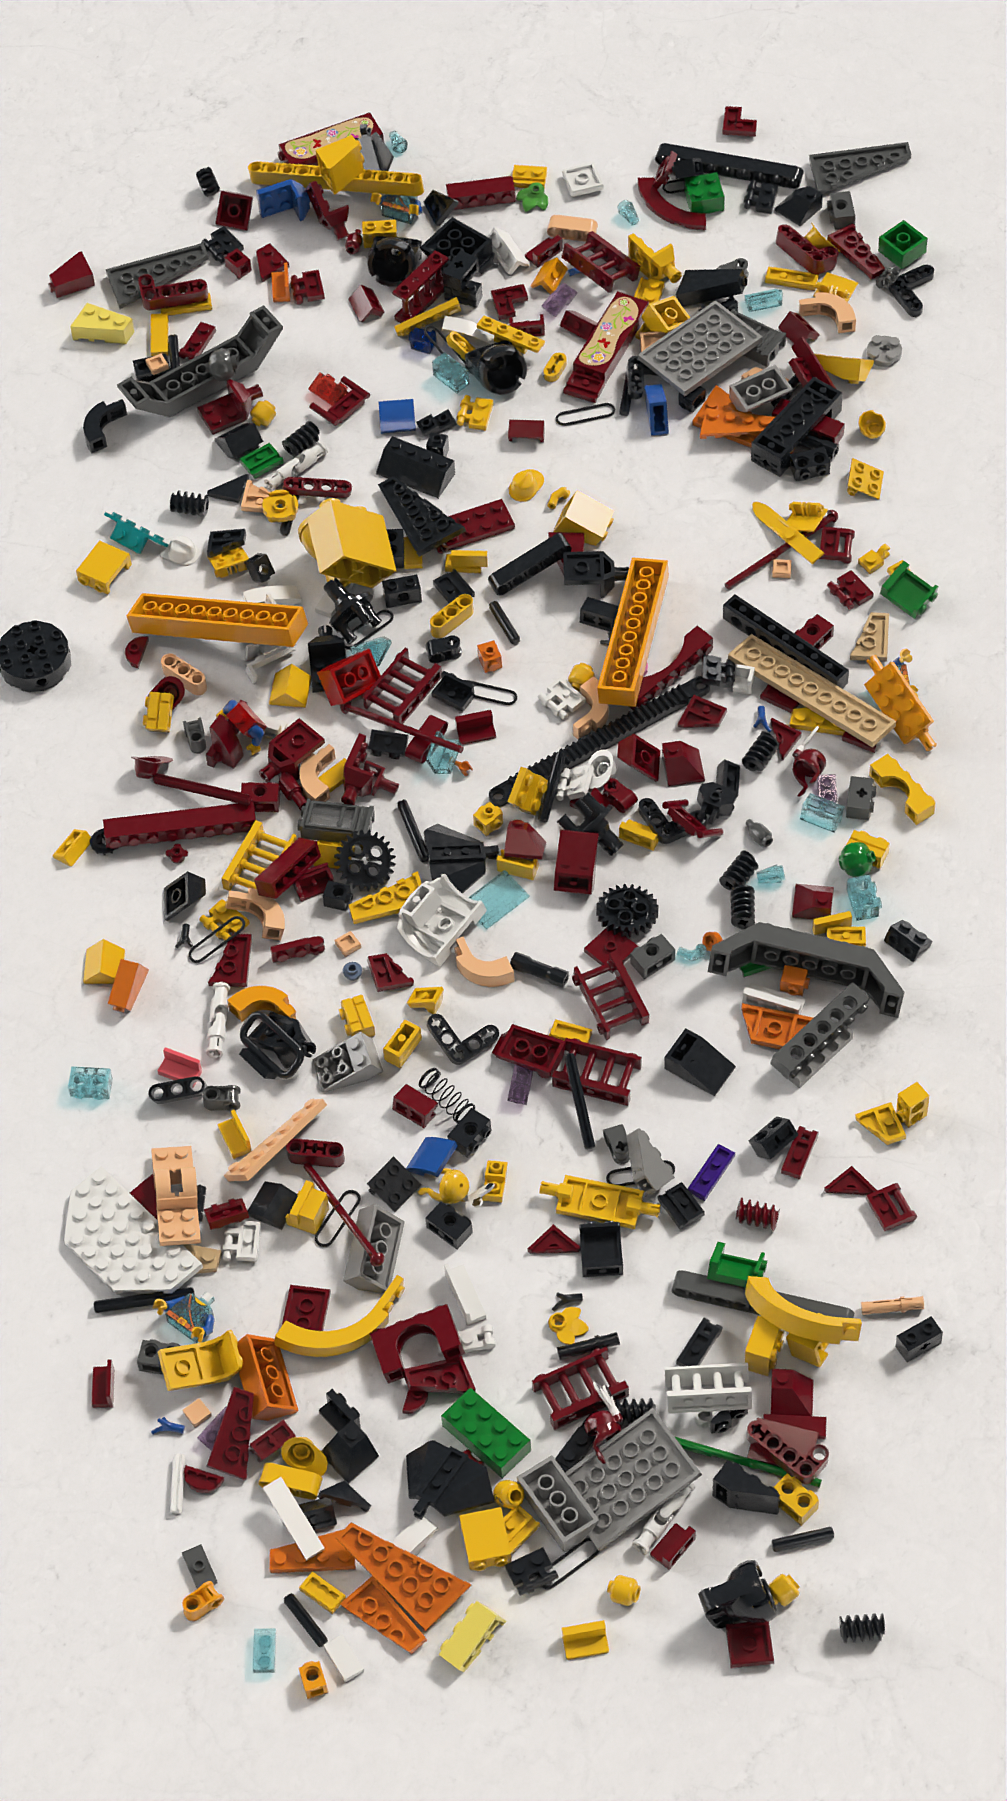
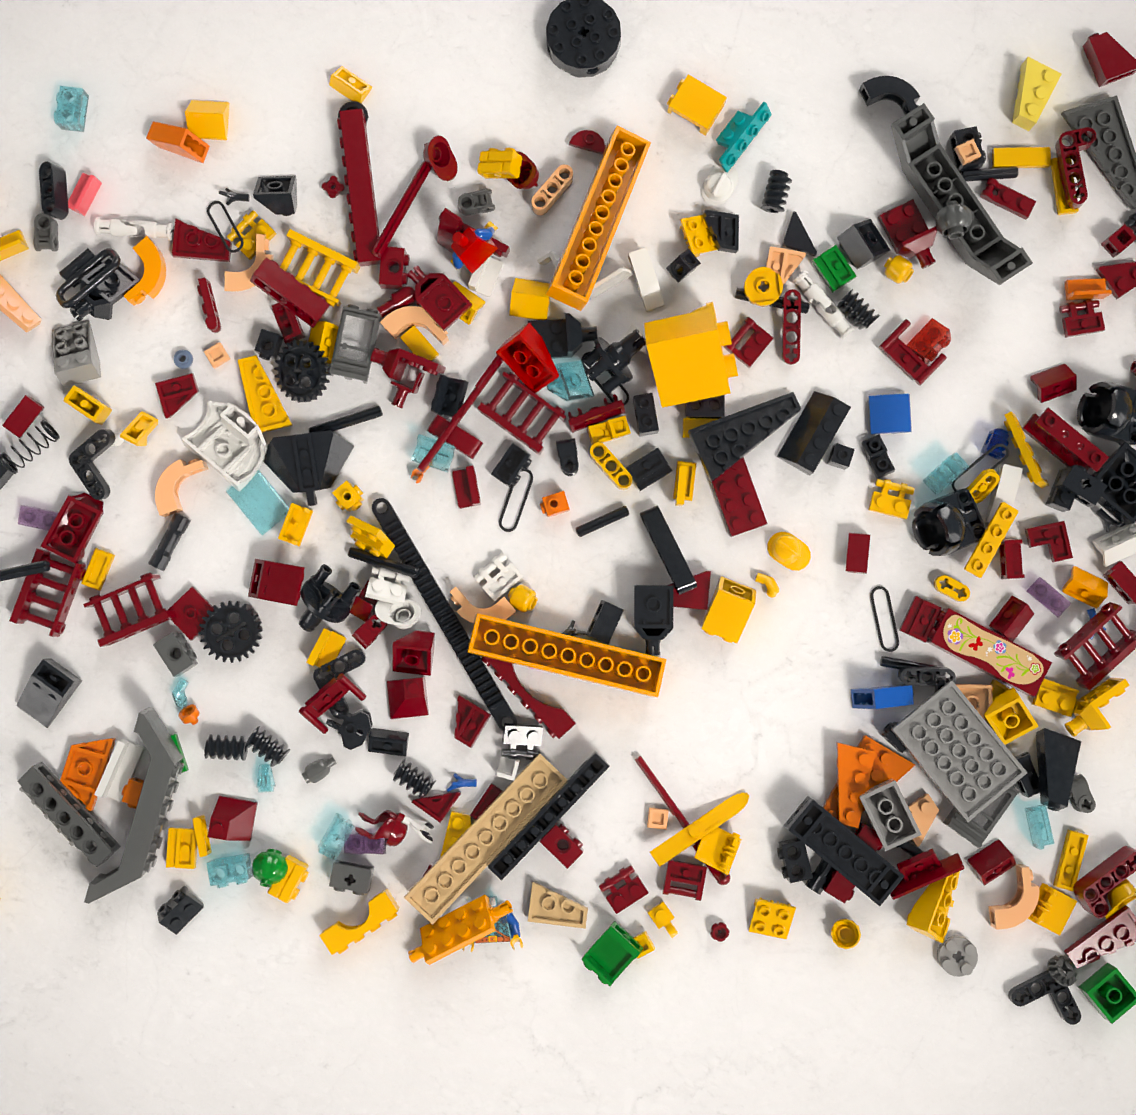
camera: 90 degrees right, 30 degrees up
yellow brick [338,995,375,1037] -> none
dark red slope [504,820,546,860] -> none
none -> dark red plate [568,394,625,433]
none -> yellow slope [587,416,631,445]
none -> dark red plate [710,922,729,942]

